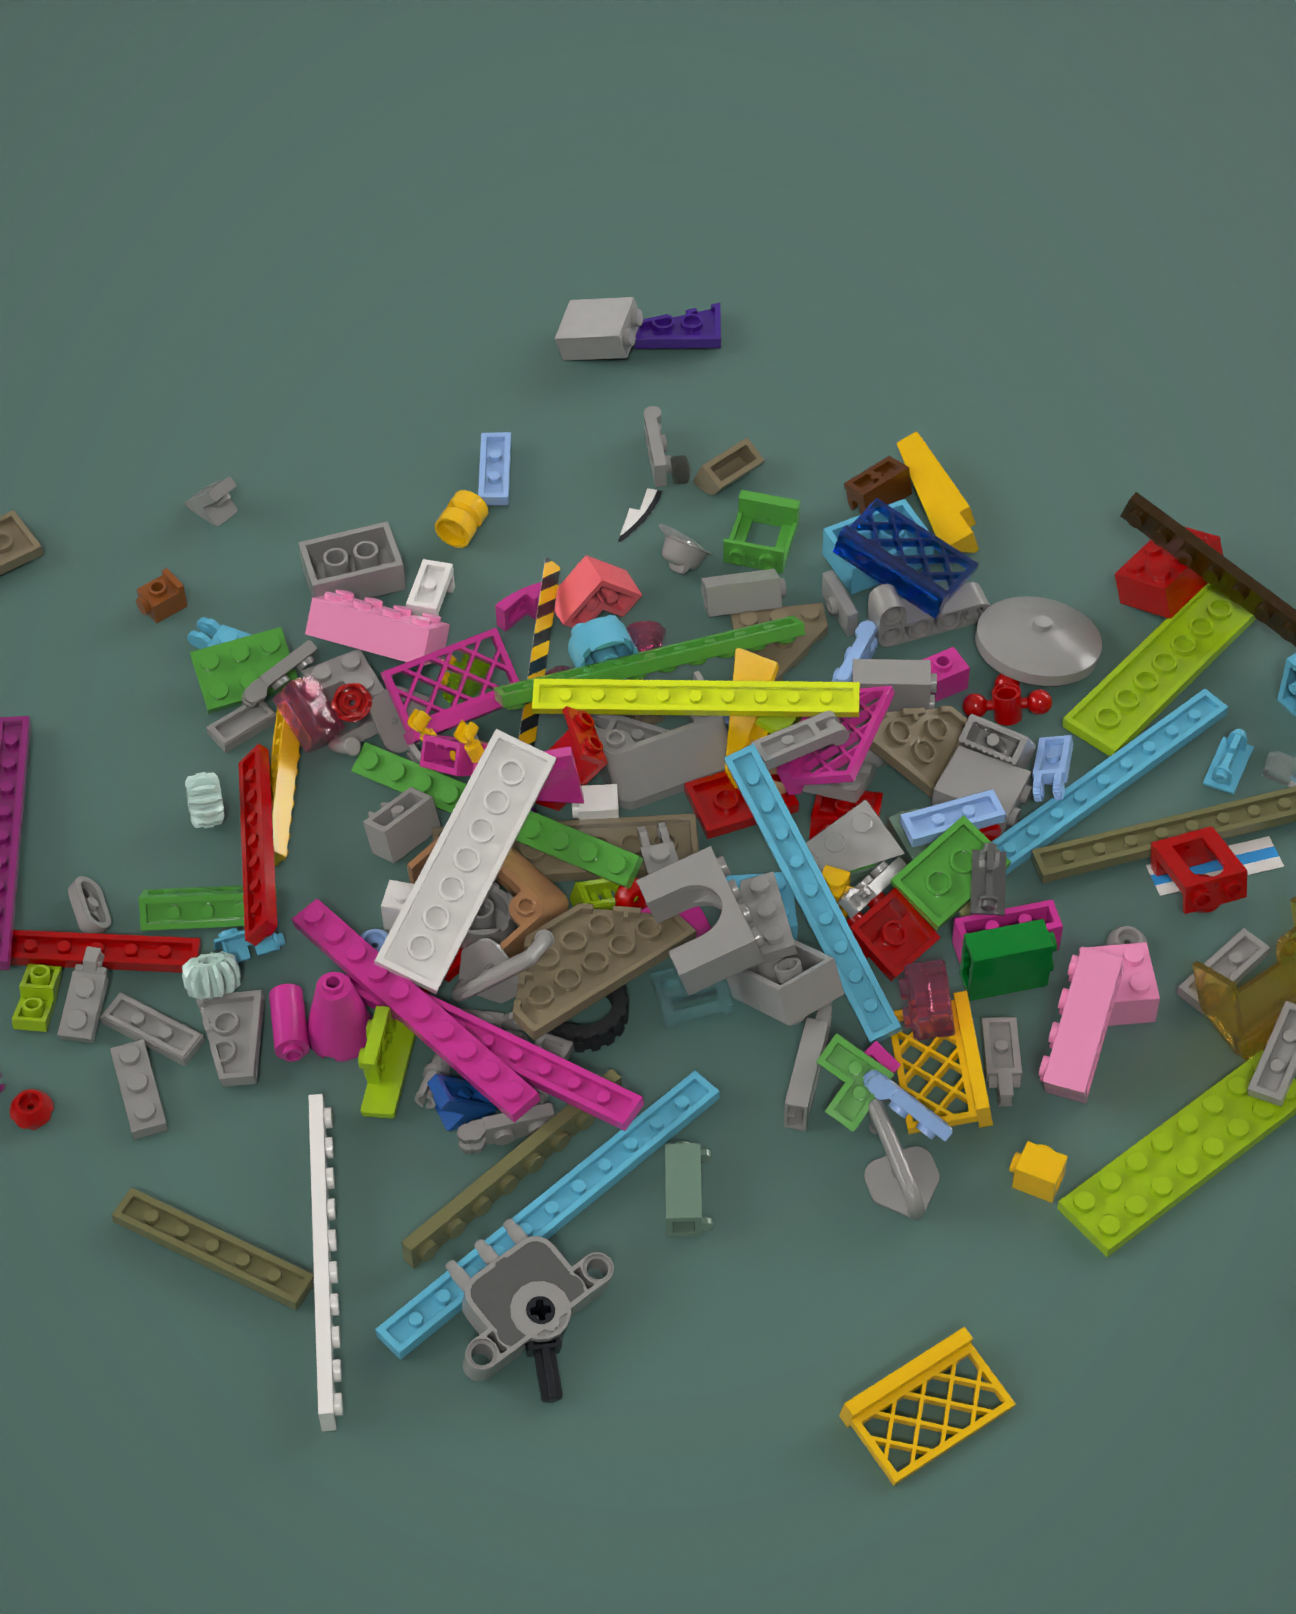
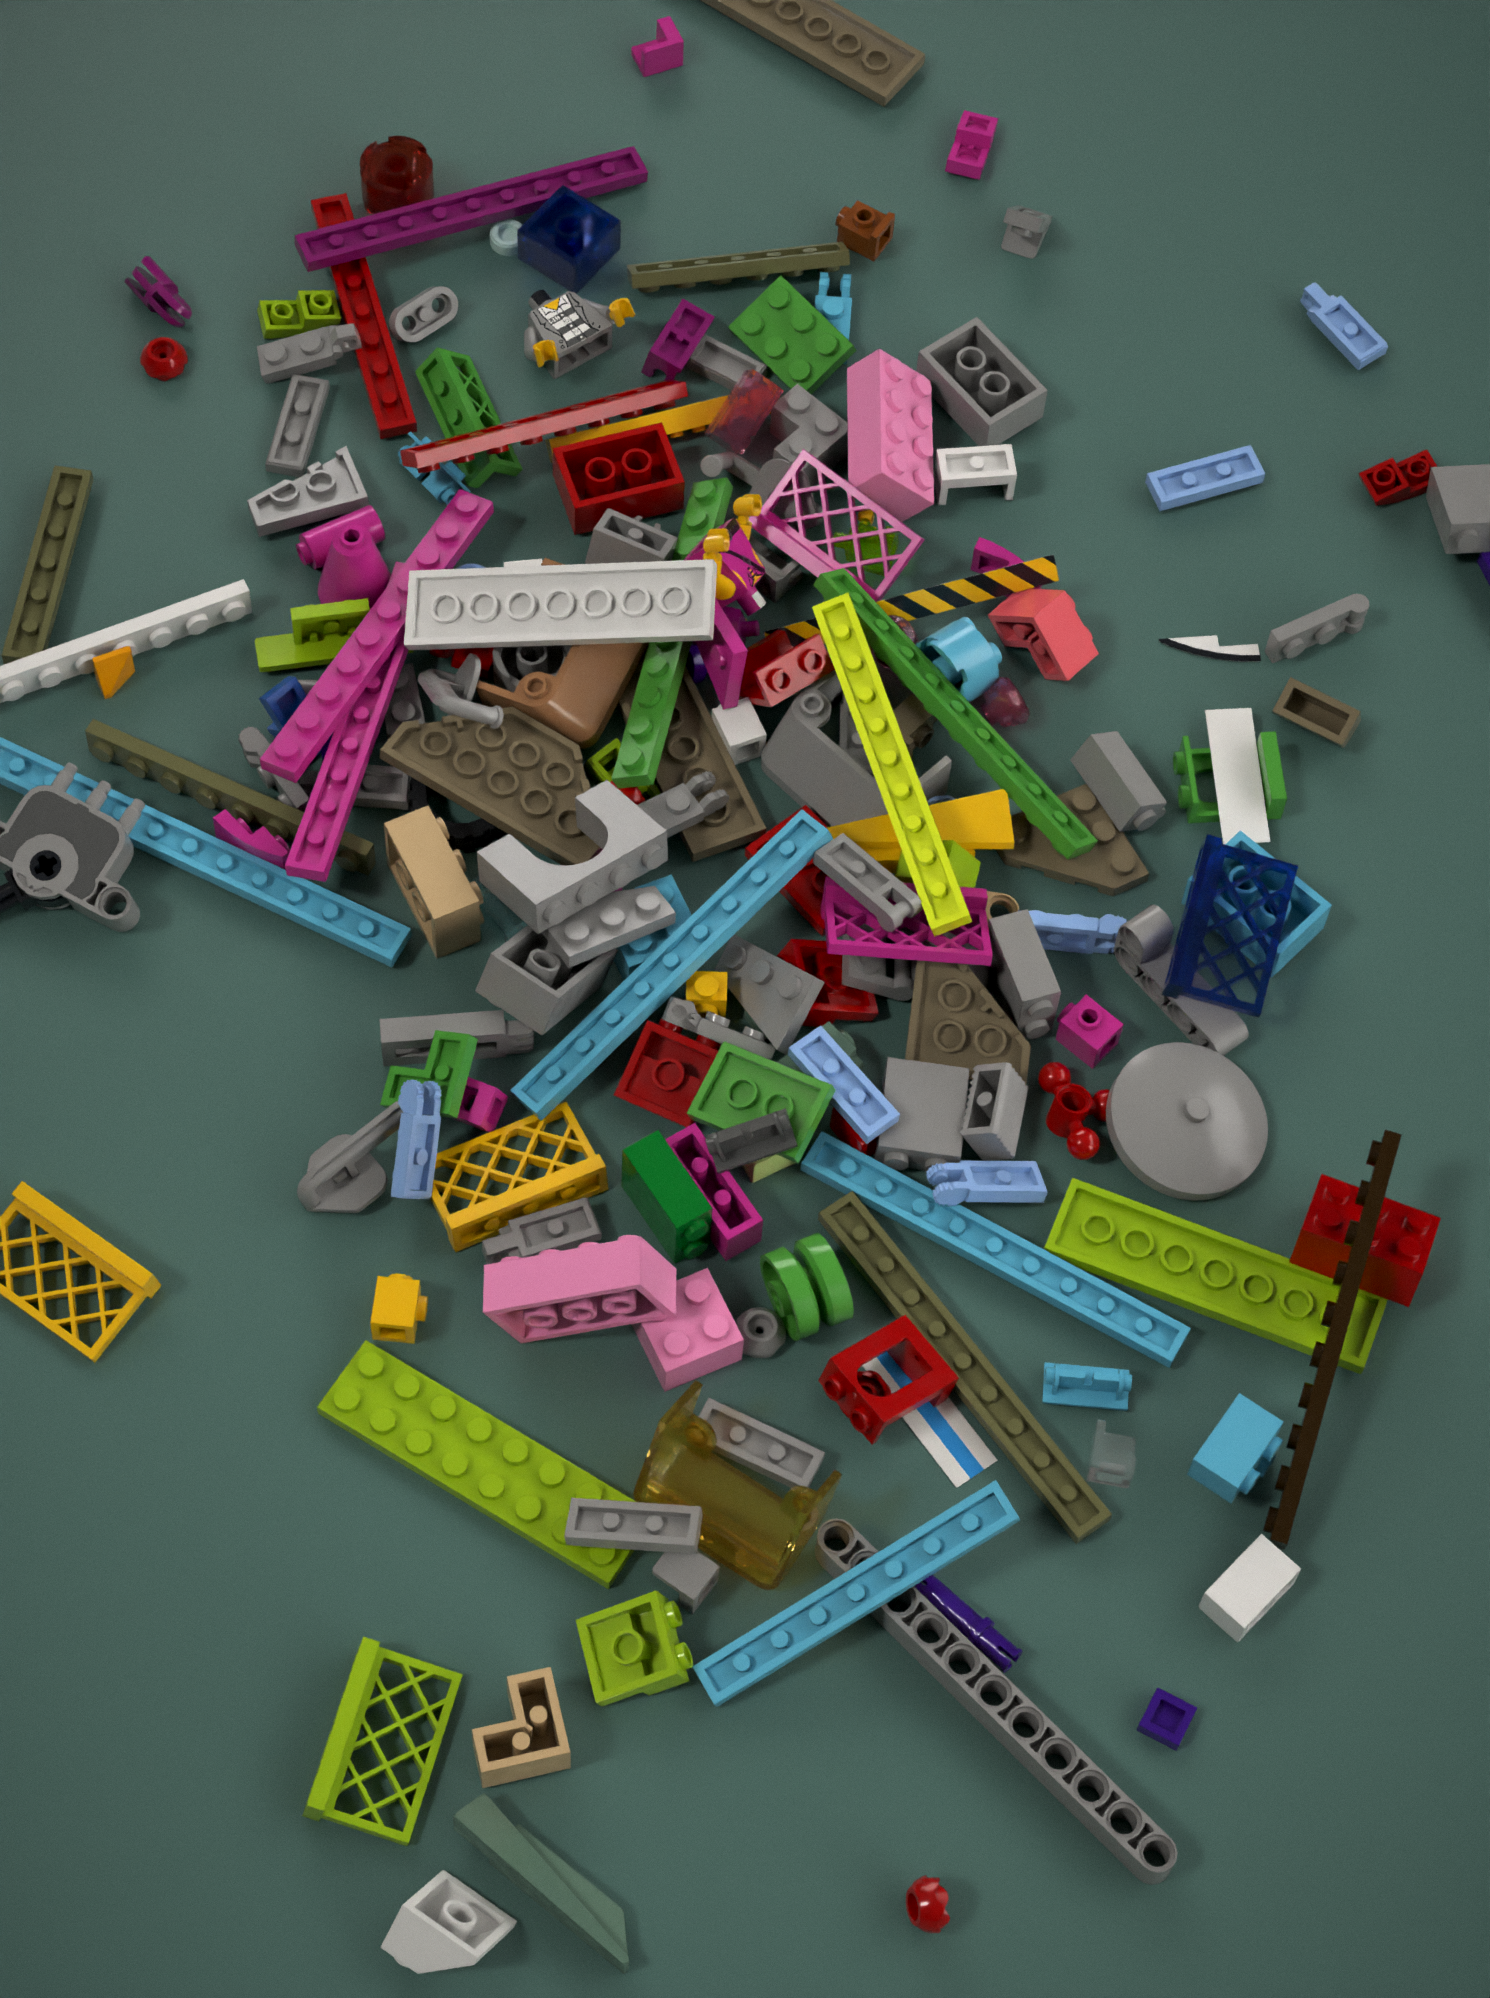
camera: 65 degrees right, 10 degrees up
light grey plate [110,1039,168,1140] -> none
light aqua gear [182,951,241,1000] -> none
light aqua gear [185,772,225,828] -> none
light grey hinge [241,640,318,709] -> none
red plate [331,683,372,722] -> none
yellow wheel [434,490,489,548] -> none
light grey piece [658,524,712,575] -> none
sand green brick [665,1141,713,1237] -> none
clear smoke tile [671,455,691,484] -> none
light grey plate [821,570,859,636] -> none
reddish brown hinge [844,456,912,515] -> none
yellow wedge [897,431,979,553] -> none
clear pink brick [899,959,956,1041] -> none
none -> light orange slope [92,646,135,699]
none -> dark pink slope [213,809,290,870]
none -> tan brick [384,805,484,959]
none -> light aqua tile [490,219,526,256]
none -> clear blue brick [517,185,621,294]
none -> torso [524,290,636,379]
none -> red brick [553,422,685,535]
none -> olive plate [627,241,850,293]
none -> magenta hinge [641,299,715,381]
none -> bright green wheel [760,1232,854,1341]
none -> dark pink slope [945,110,999,180]
none -> white sticker [1205,708,1270,844]
none -> light blue hinge [1300,282,1388,370]
none -> red slope [1359,449,1437,506]

